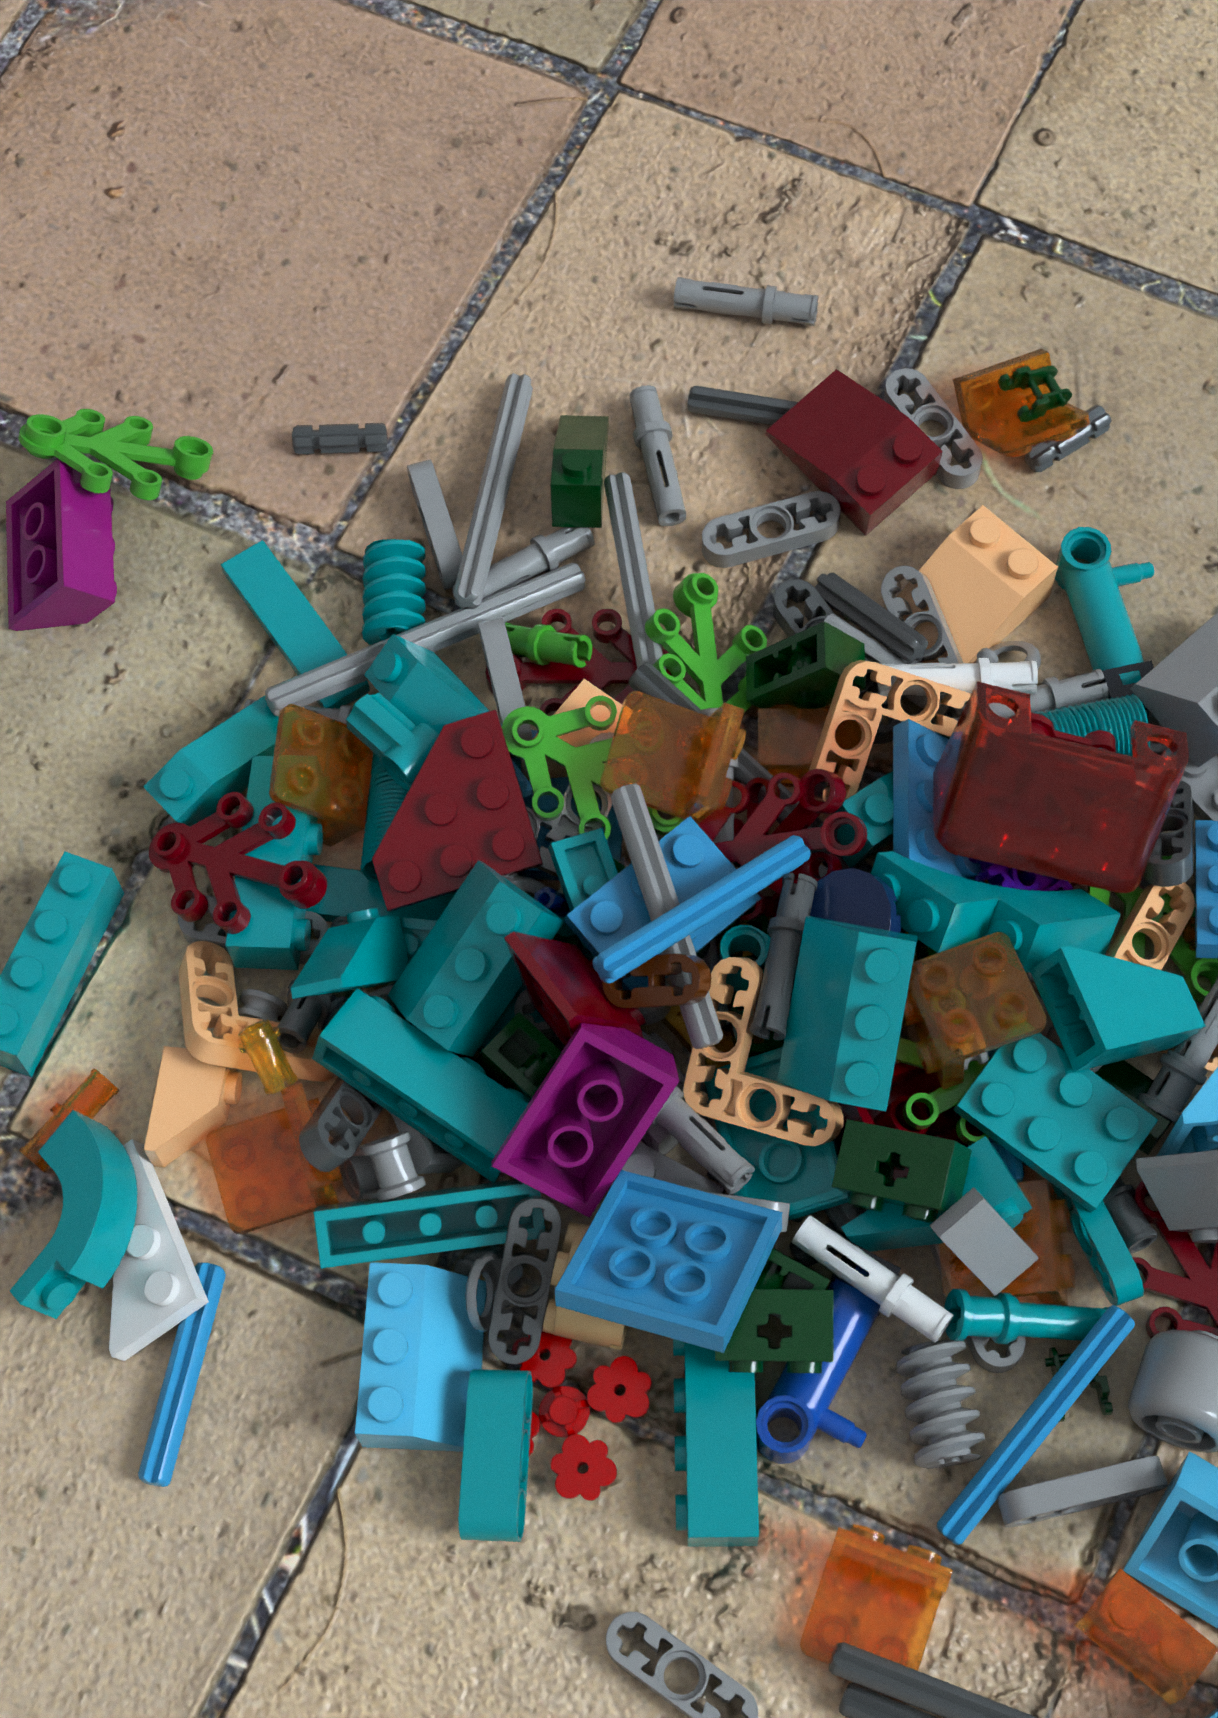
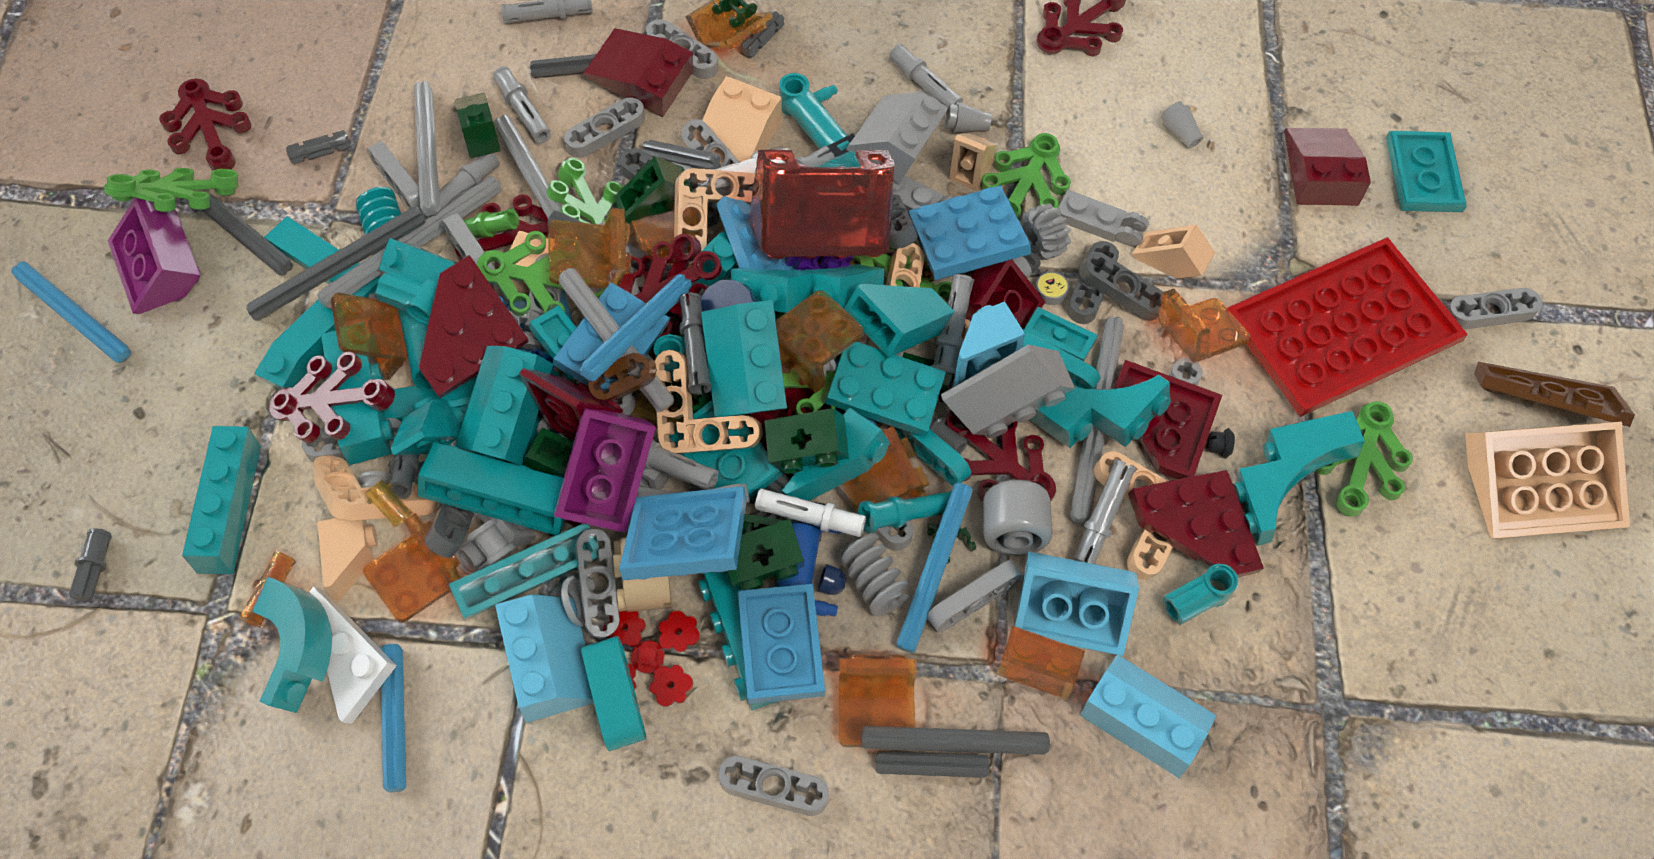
camera: 25 degrees left, 5 degrees down
light grey tile [930,1187,1039,1296] -> none
none -> dark red plant [159,78,252,171]
none -> dark grey axle [201,193,293,275]
none -> dark grey axle [246,207,426,321]
none -> dark azure plate [738,584,825,704]
none -> dark blue hinge [818,564,846,595]

